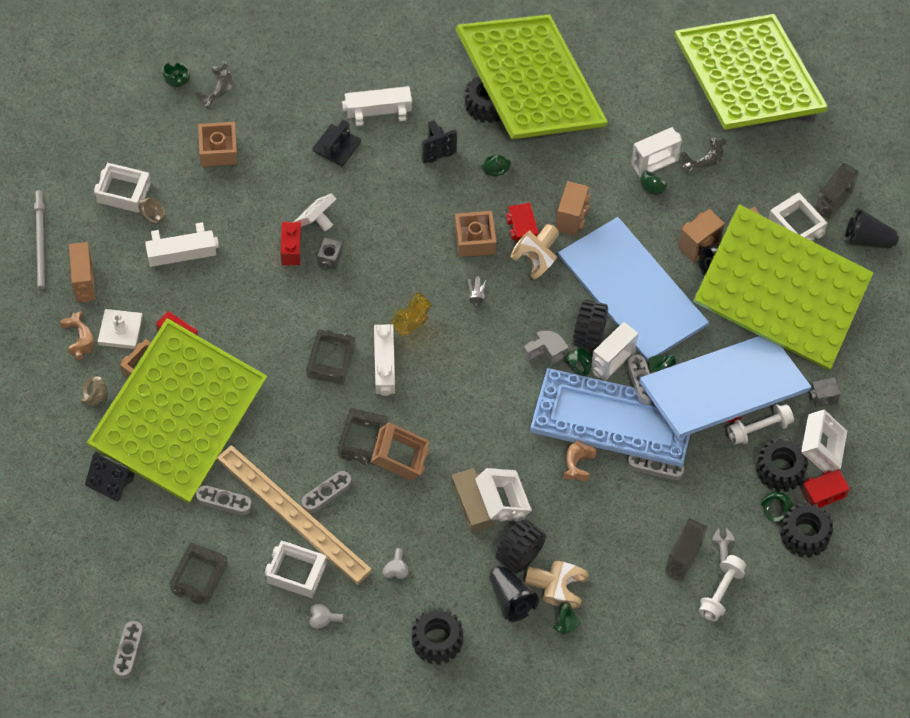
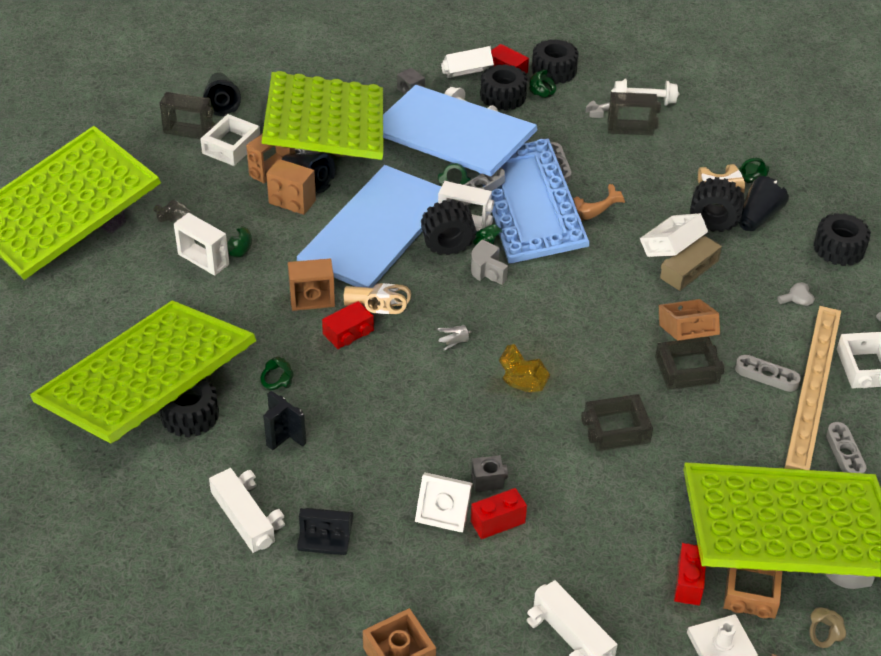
camera: 115 degrees left, 15 degrees down
white brick [374,324,395,396] -> none
medium nougat brick [455,211,496,257] -> none

